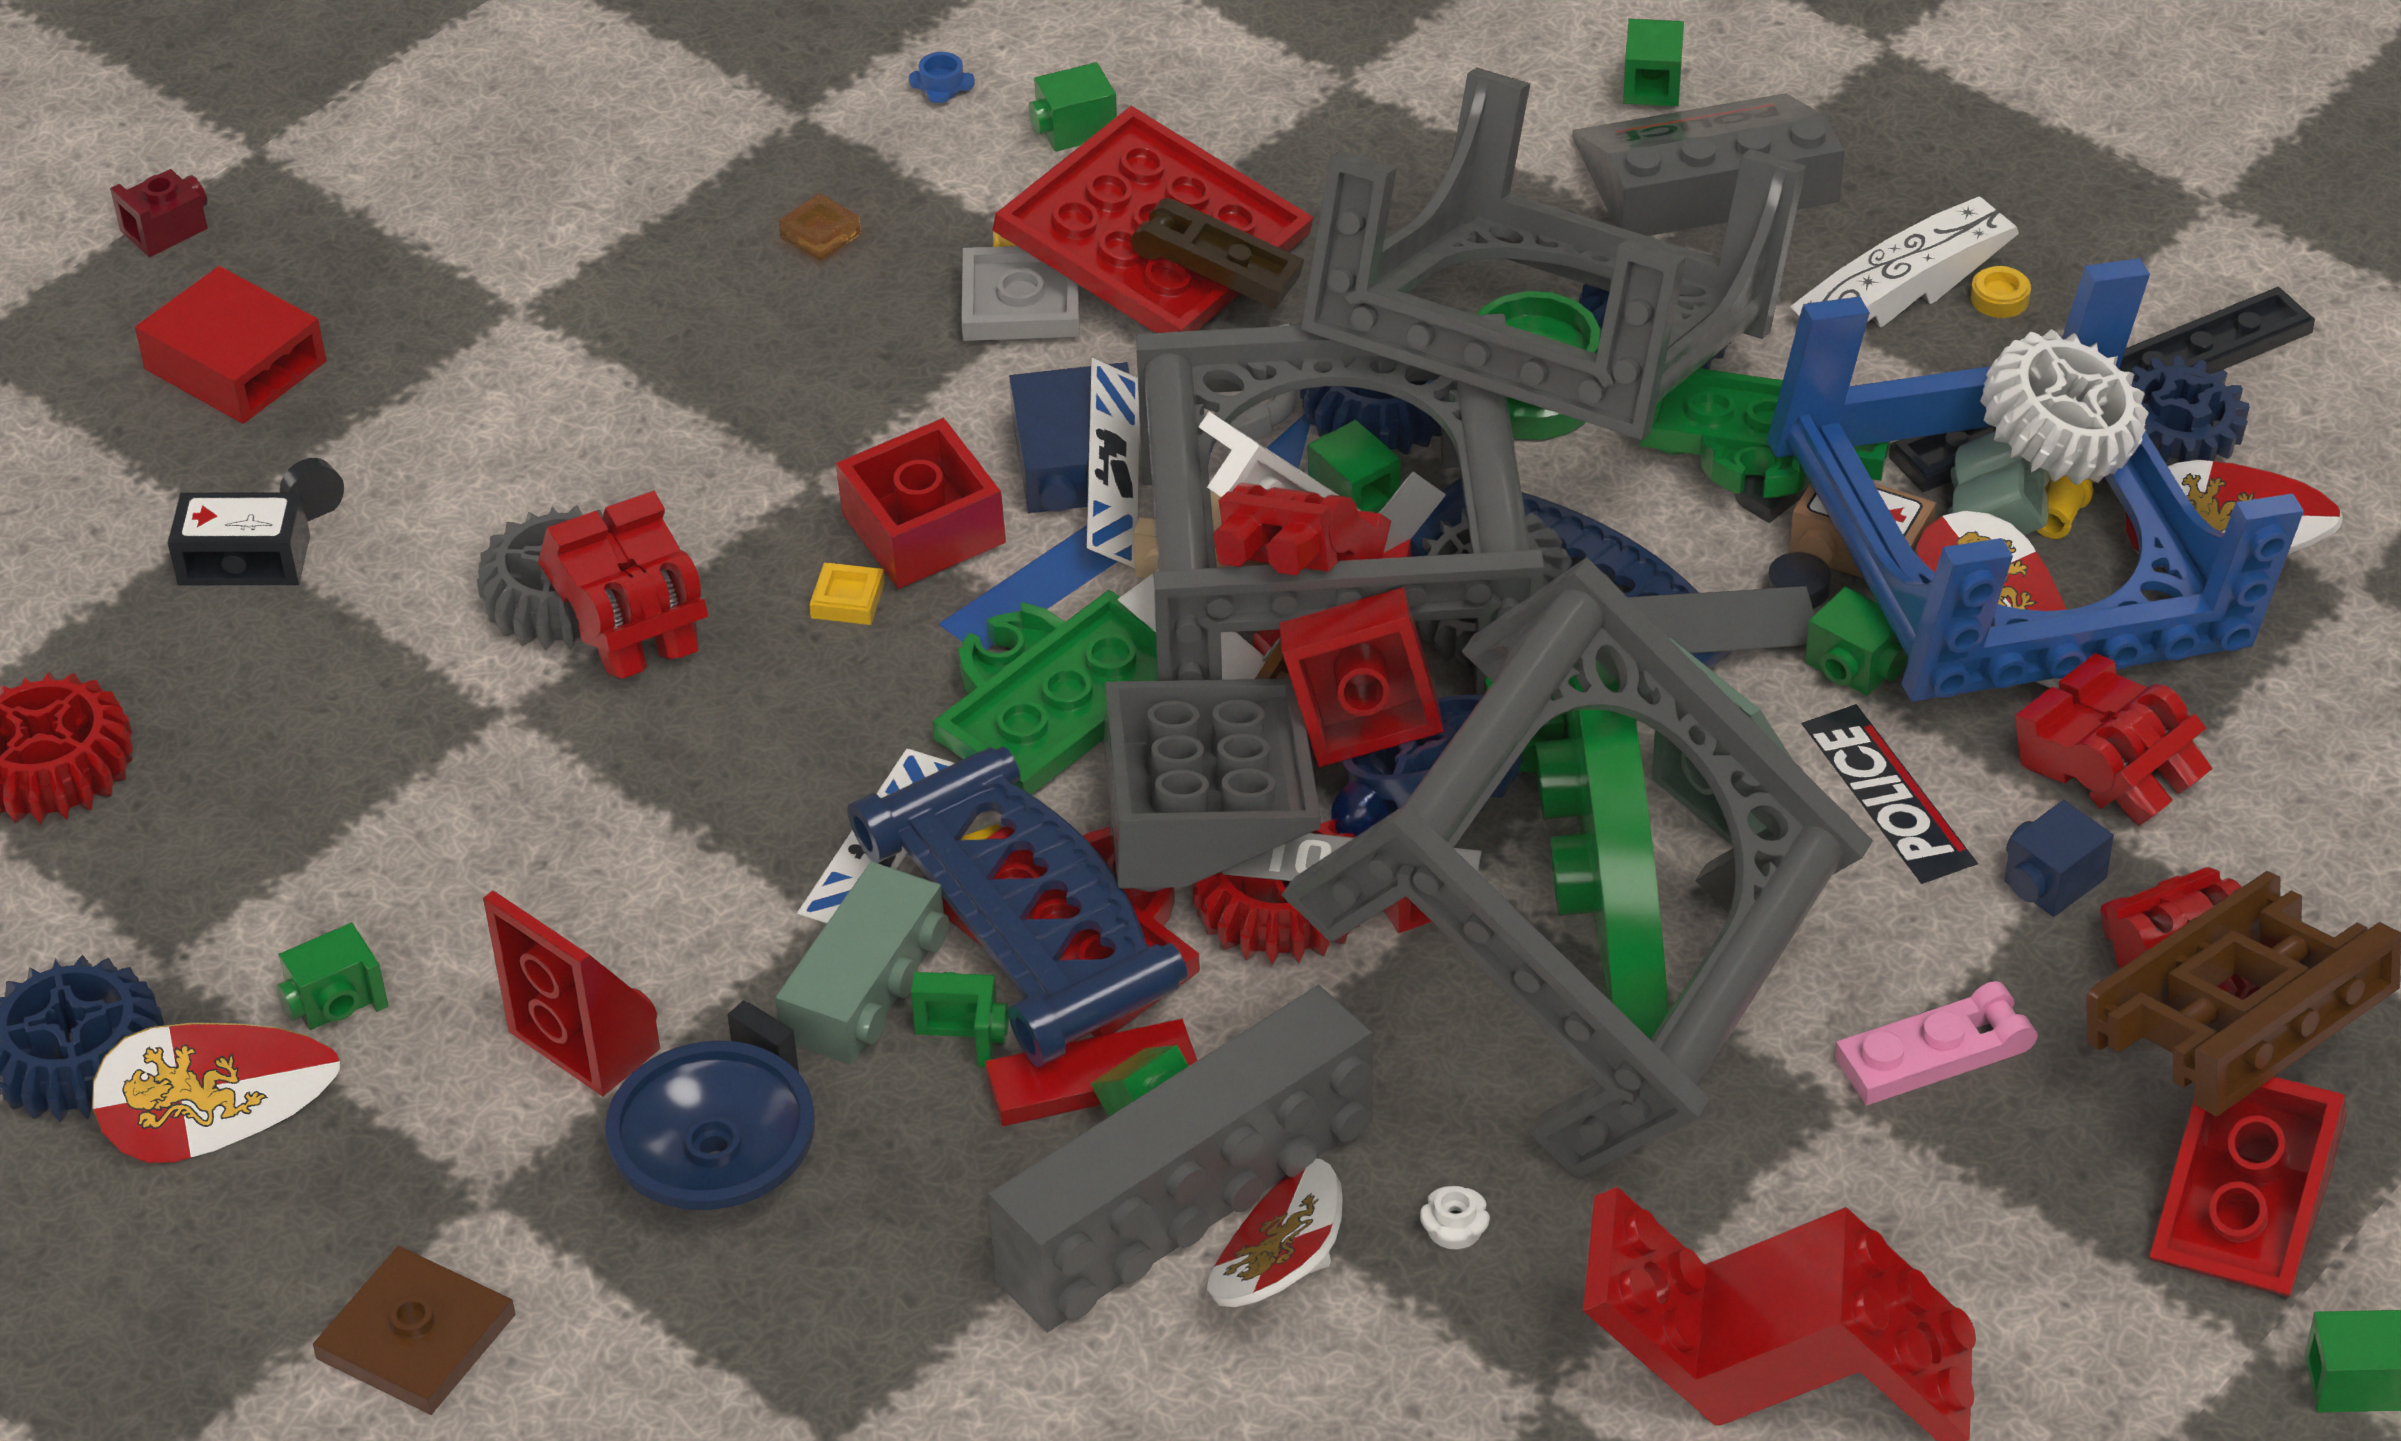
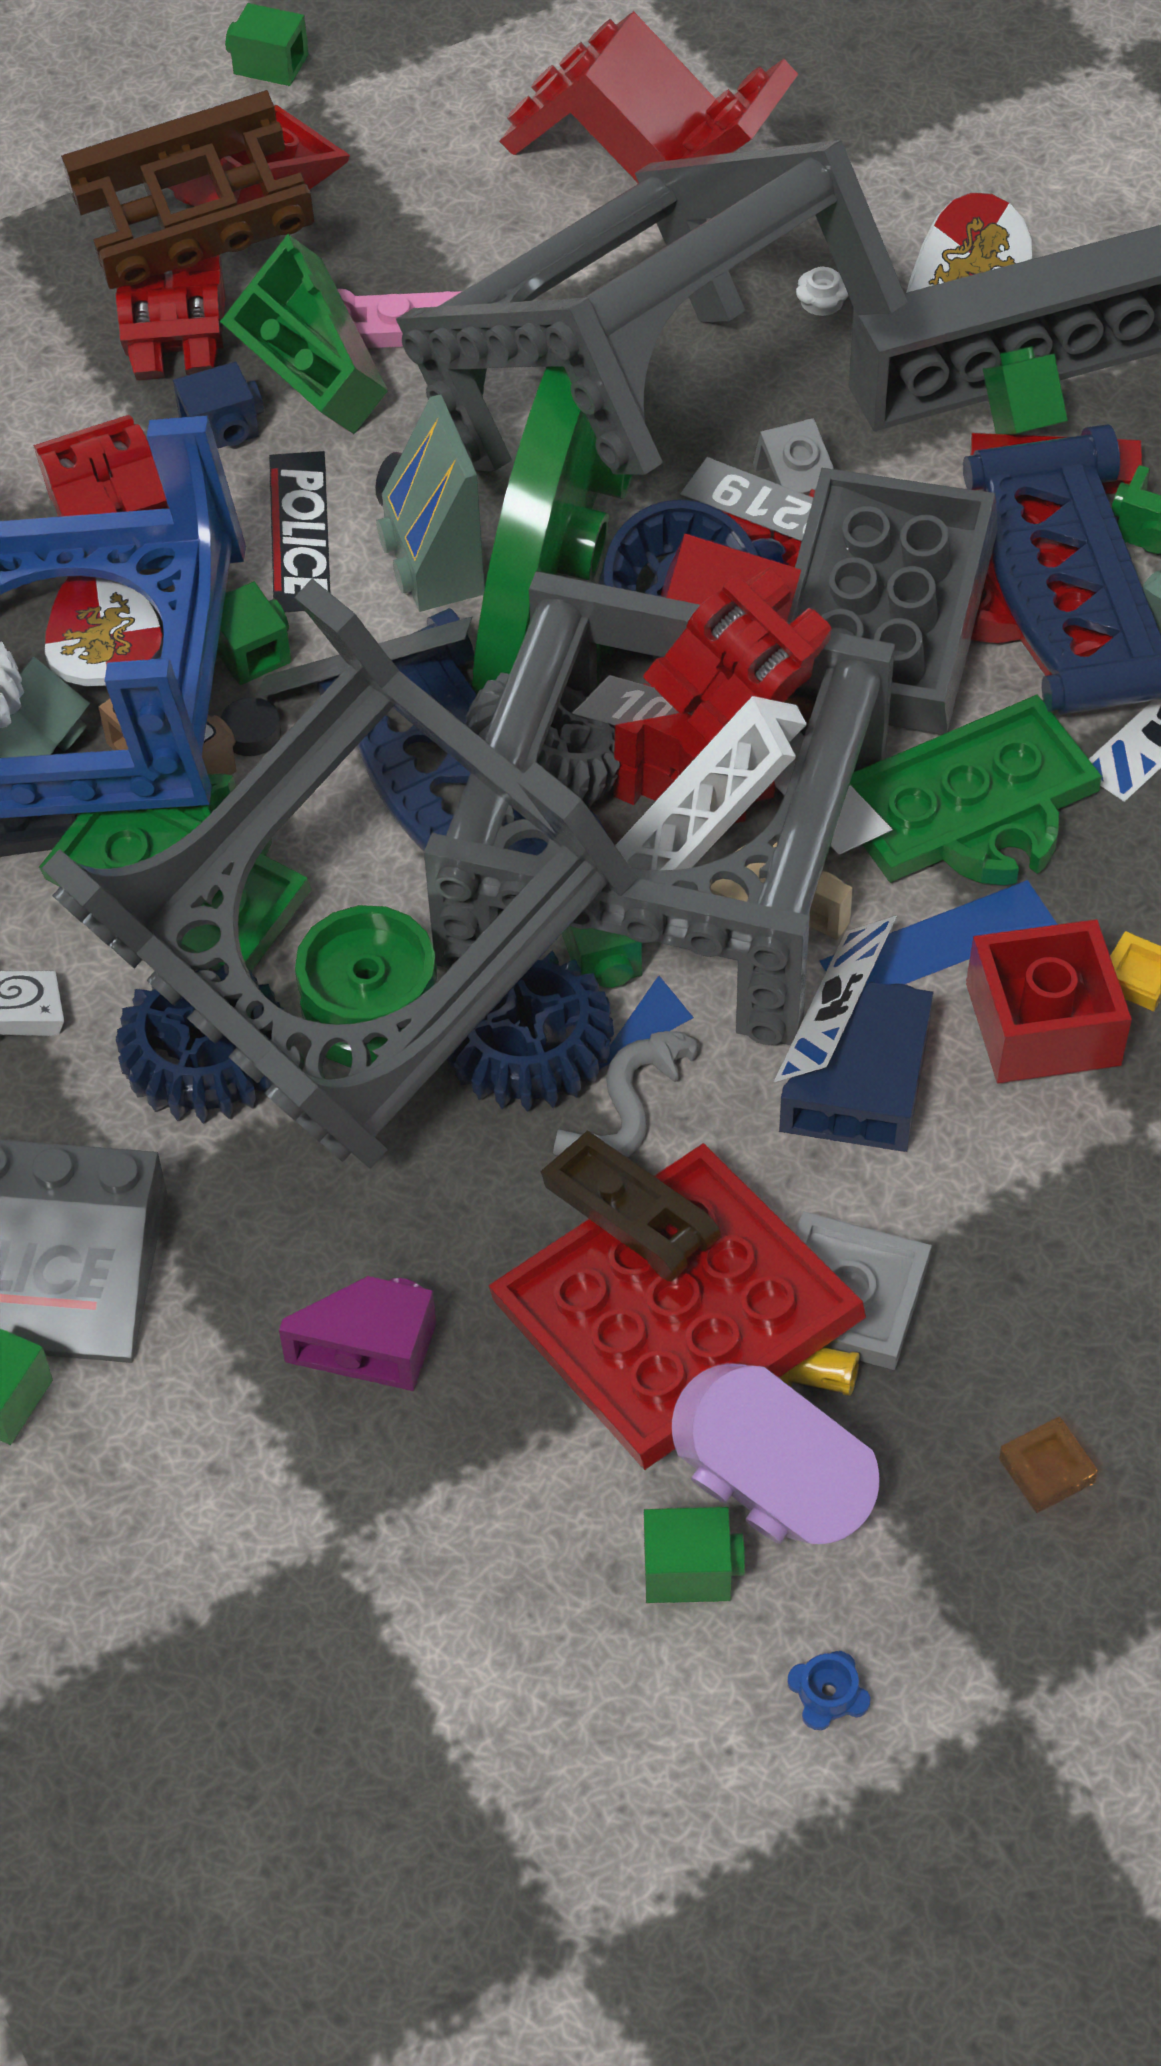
camera: 160 degrees left, 10 degrees up
none -> green wedge [220,234,388,434]
none -> magenta slope [279,1276,436,1391]
none -> lavender brick [672,1364,879,1544]
none -> light grey bracket [753,418,834,495]

